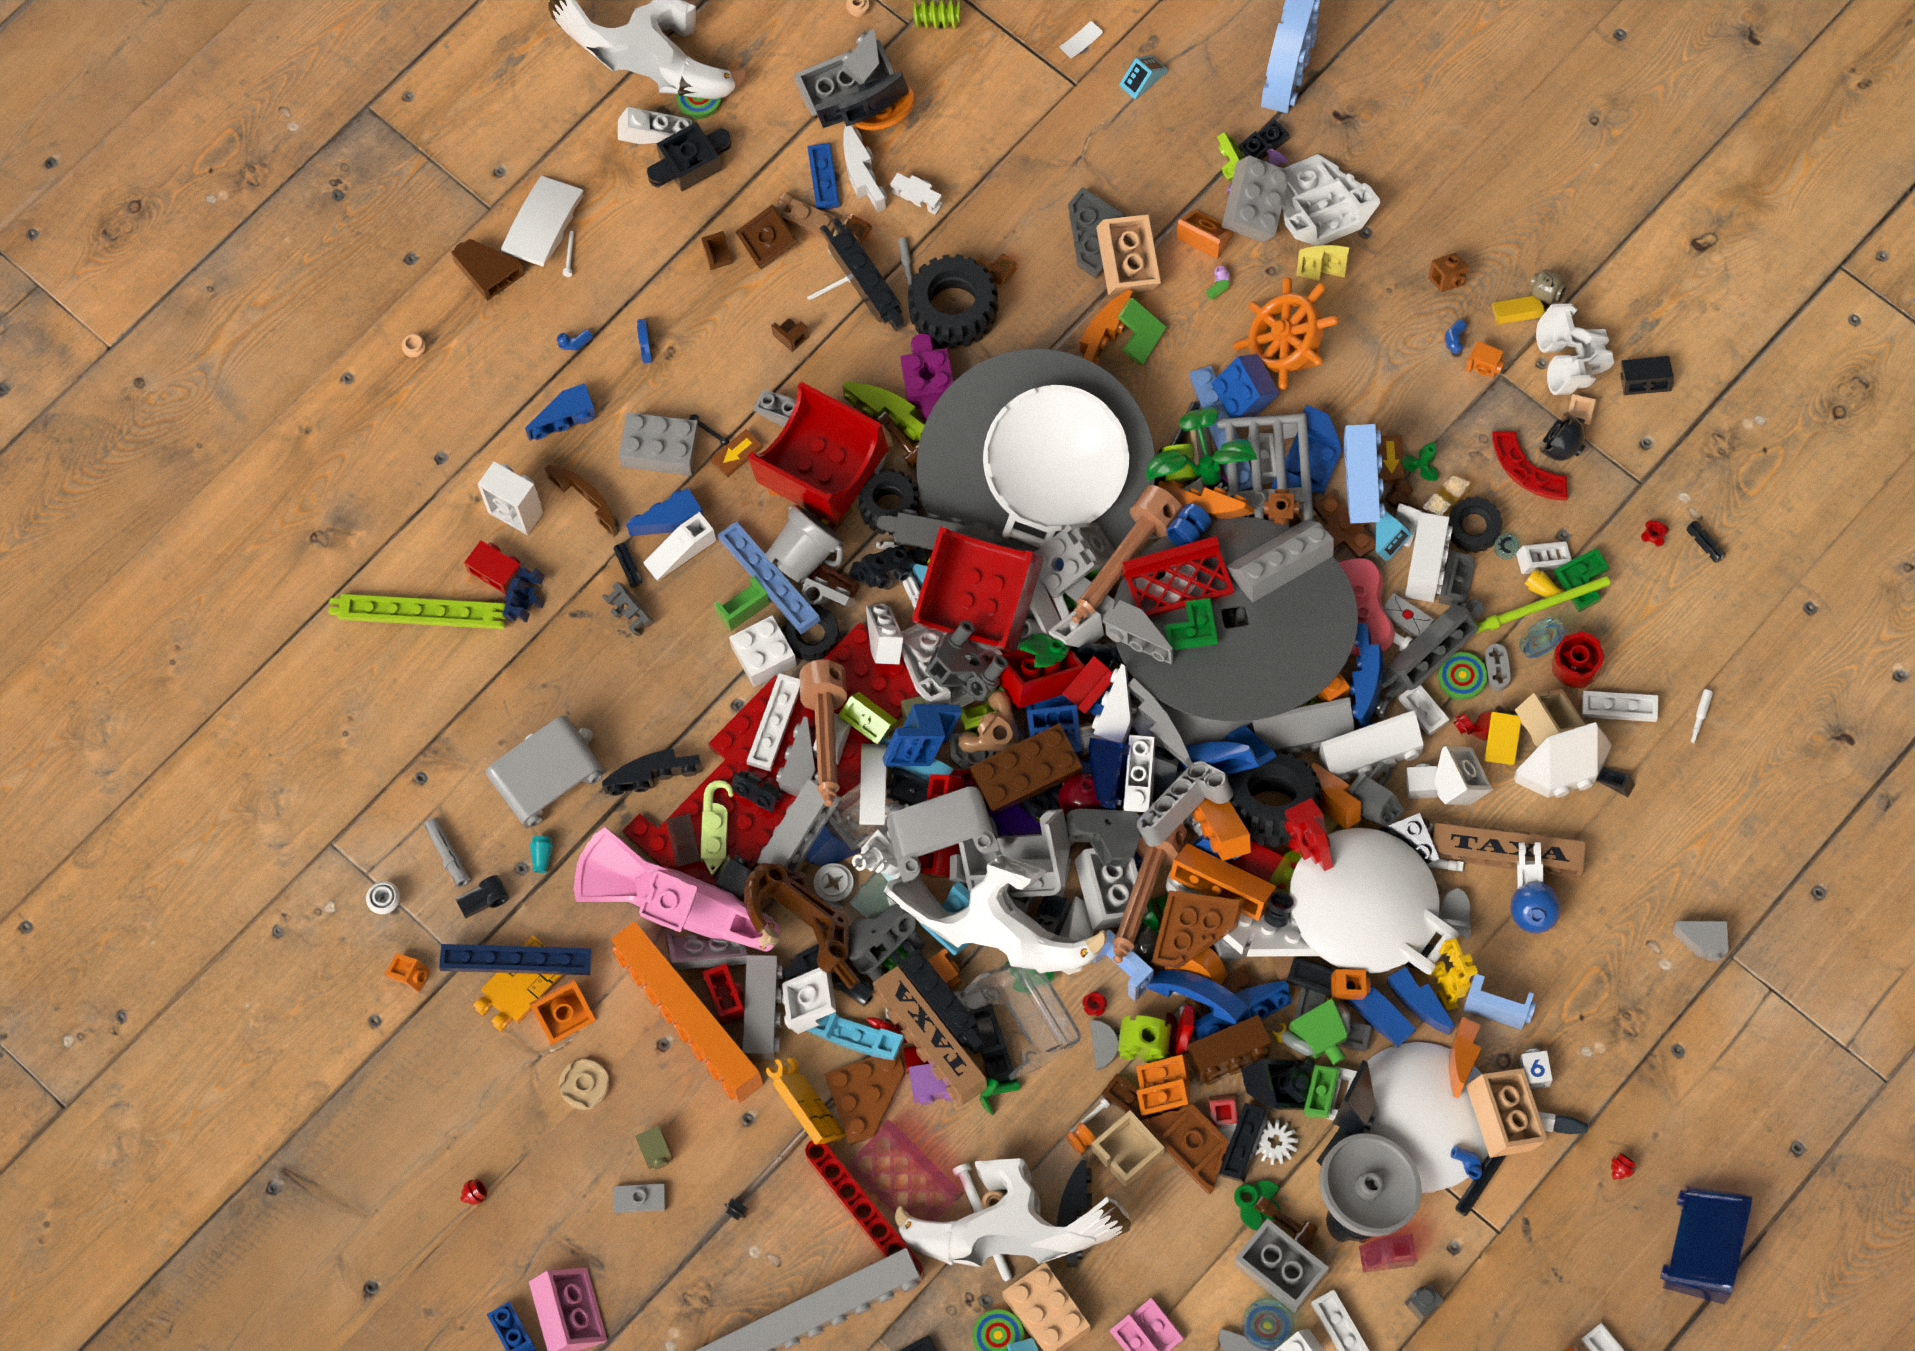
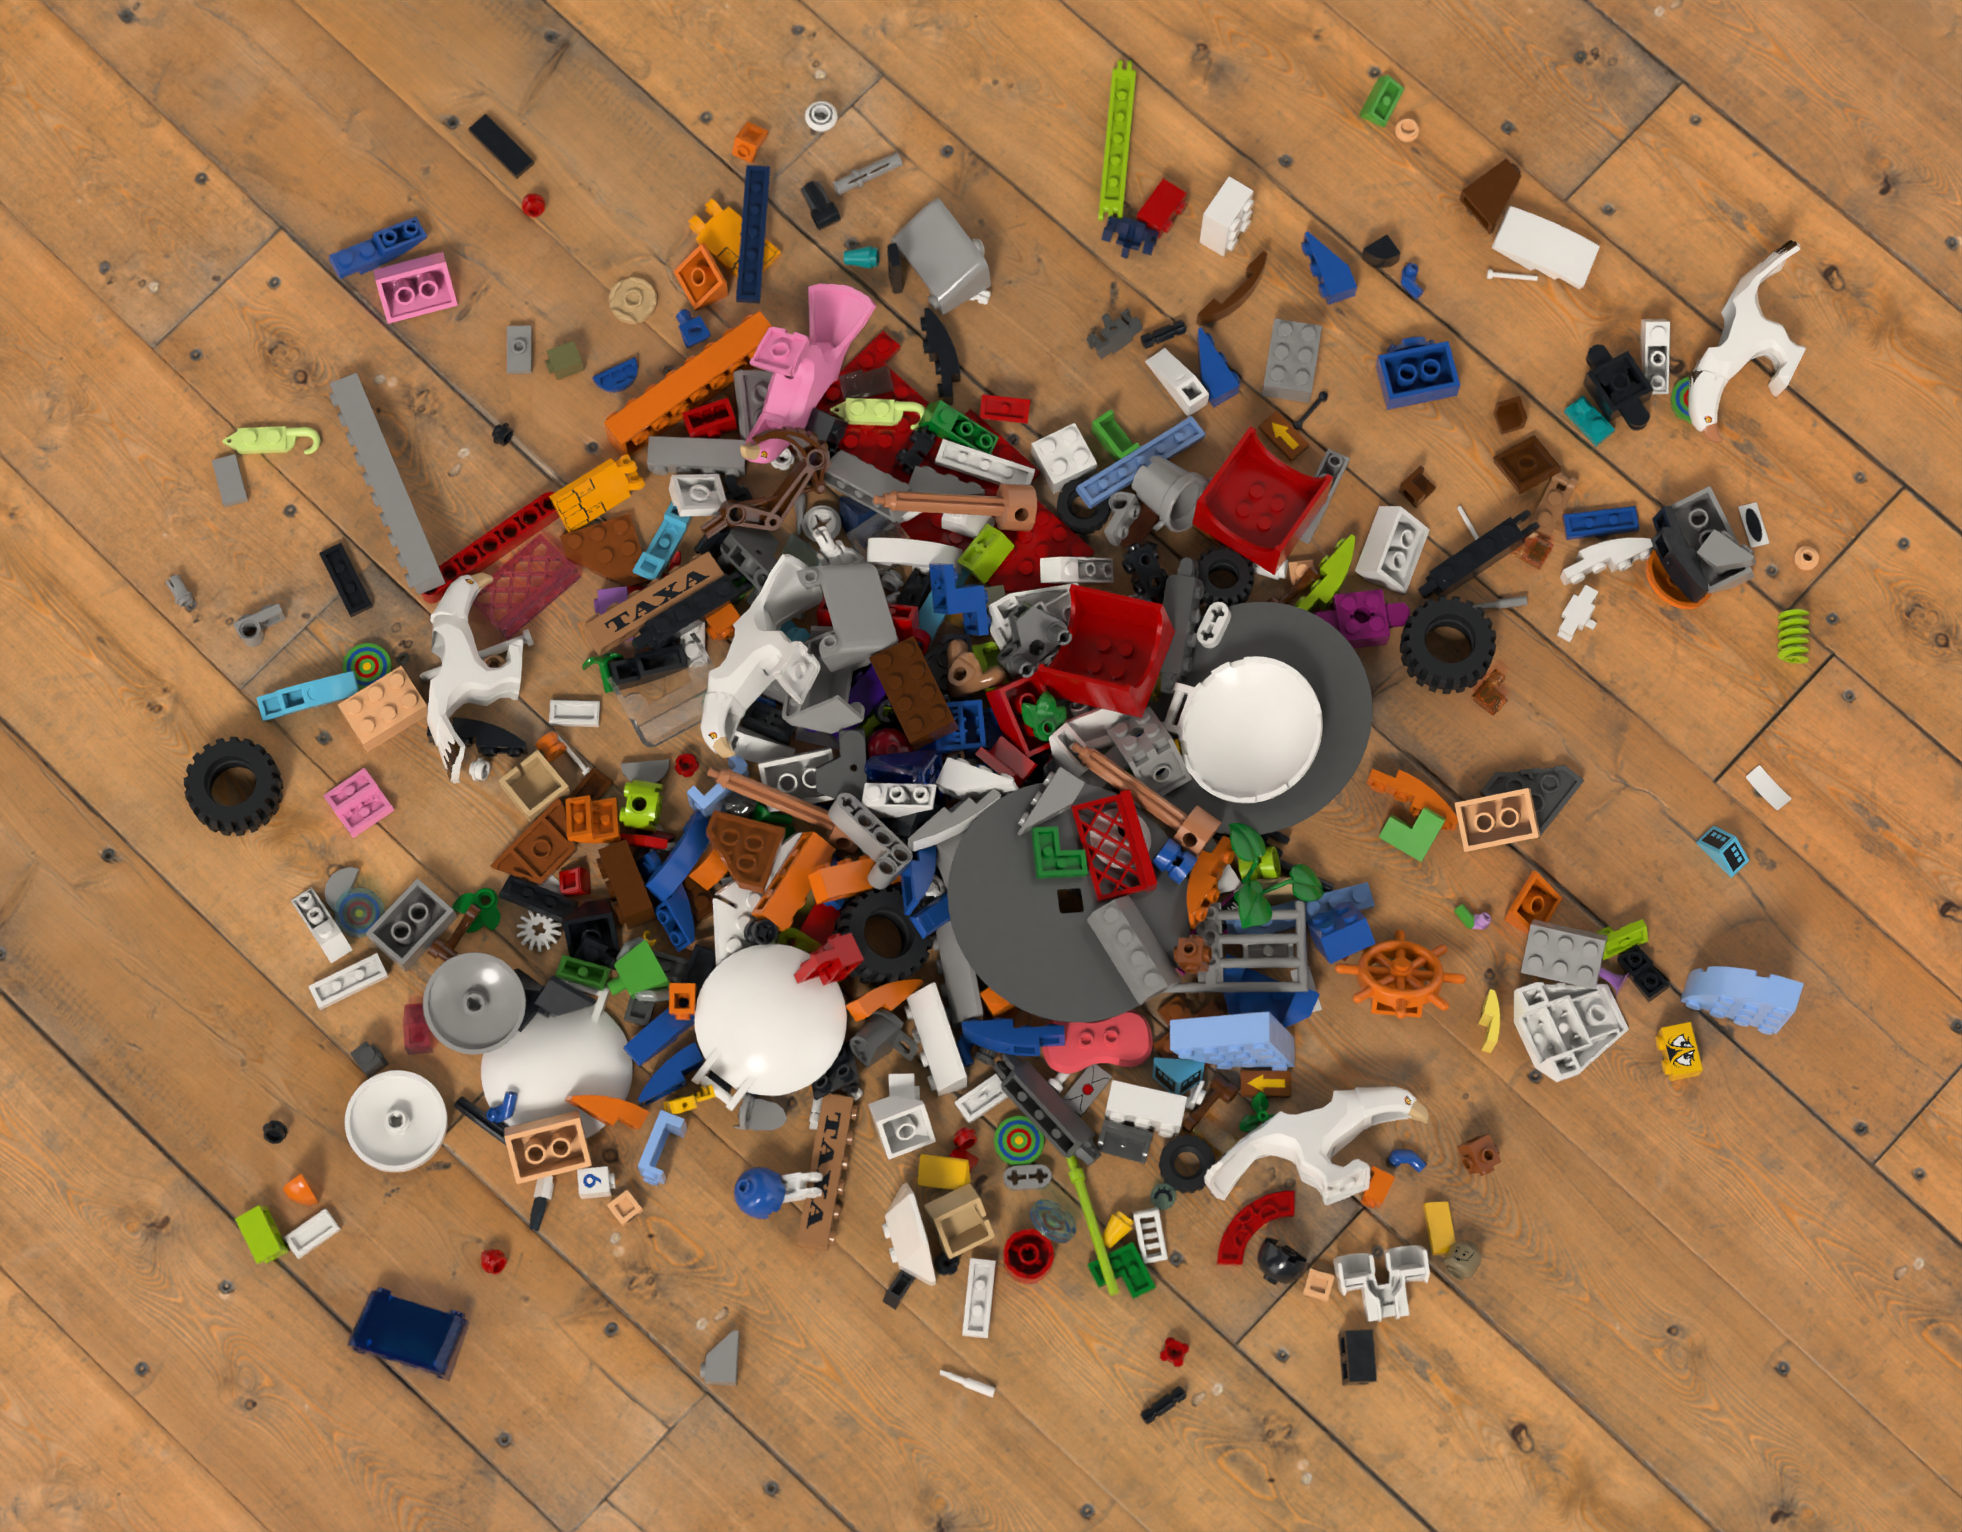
camera: 85 degrees right, 5 degrees up
none -> white dish [345,1070,448,1172]
none -> black tile [468,114,534,179]
none -> white tile [549,700,600,727]
none -> blue tile [592,357,638,393]
none -> light nougat plate [607,1190,643,1226]
none -> blue bracket [676,309,711,348]
none -> black tile [887,243,902,294]
none -> green slope [918,400,999,455]
none -> red panel [980,394,1031,424]
none -> white beam [1197,602,1231,648]
none -> white animal [1204,1086,1429,1205]
none -> white slope [1355,506,1430,594]
none -> bright green slope [1359,75,1405,127]
none -> black brick [1361,234,1401,268]
none -> blue brick [1375,341,1460,410]
none -> teal hinge [1564,395,1615,447]
none -> yellow brick [1655,1022,1703,1081]
none -> sticker [1738,502,1770,548]

